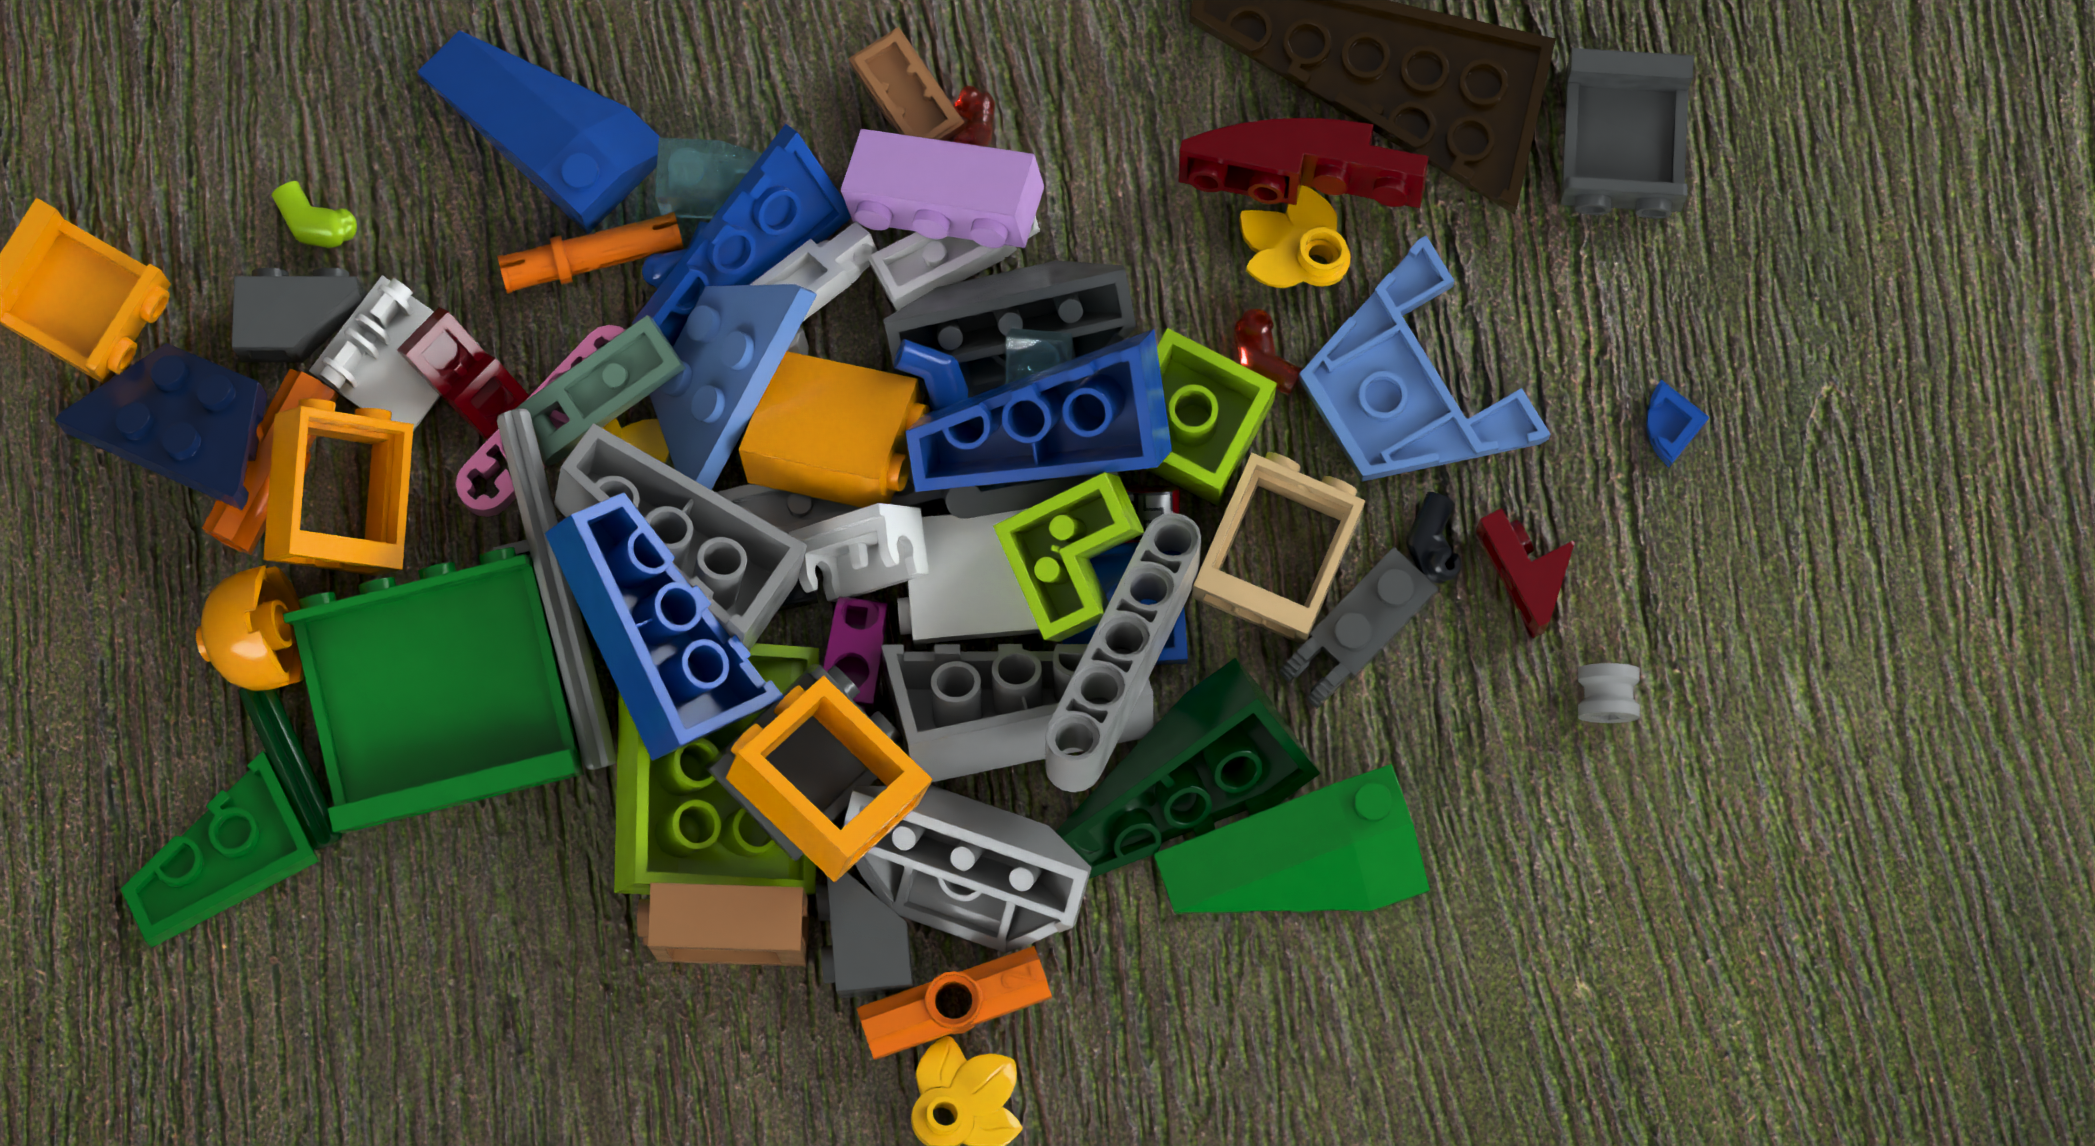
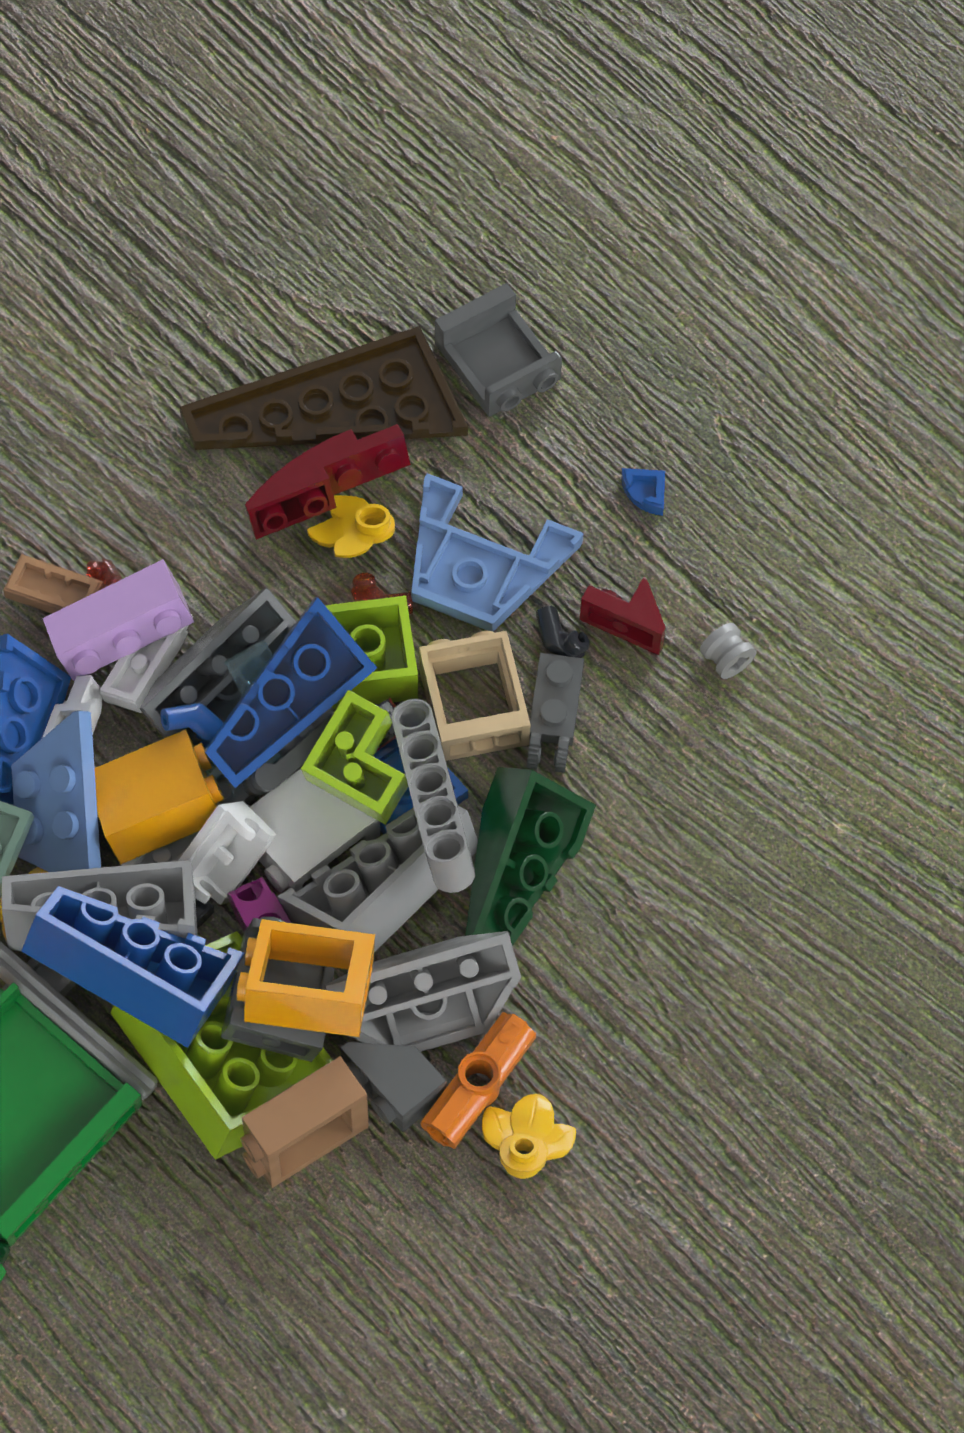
camera: 40 degrees left, 15 degrees down
green wedge [1154,764,1430,914] -> none

